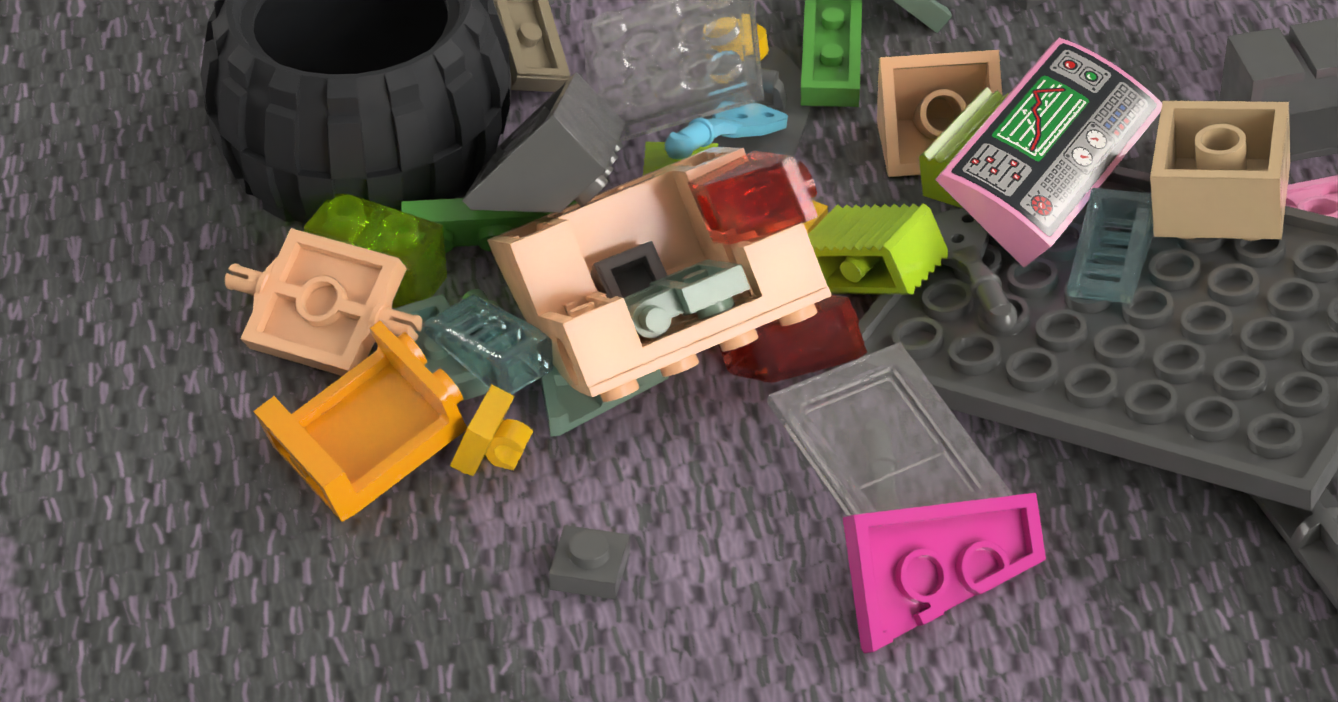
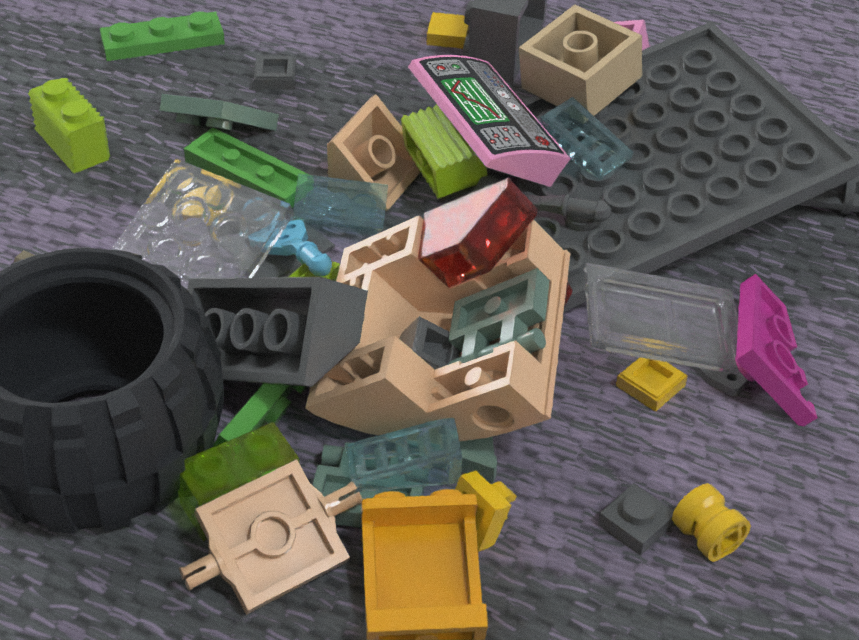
camera: 60 degrees left, 0 degrees up
none -> clear light blue plate [292,173,388,232]
none -> yellow tile [616,350,688,412]
none -> yellow wheel [672,483,751,562]

